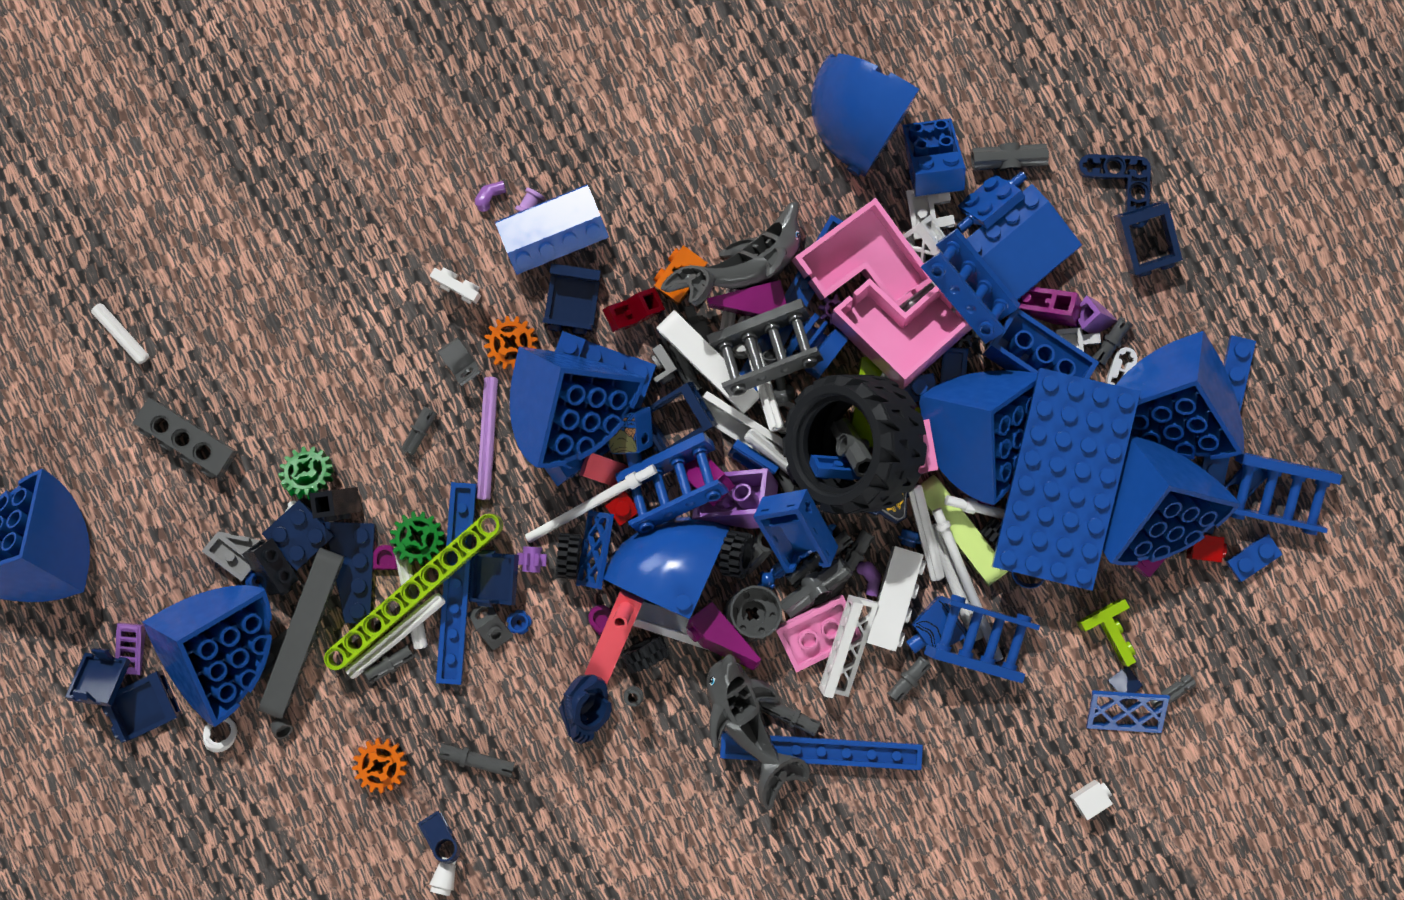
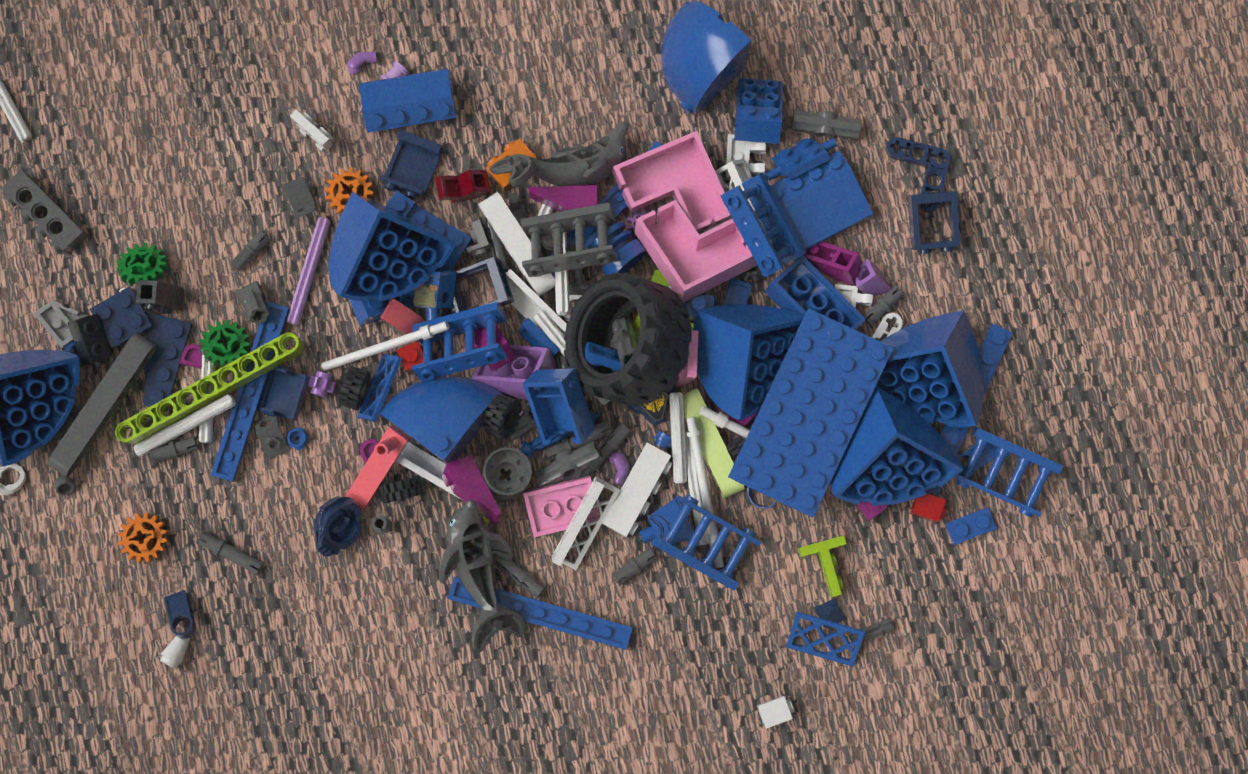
camera: 20 degrees right, 5 degrees down
none -> dark grey piece [236,281,269,324]

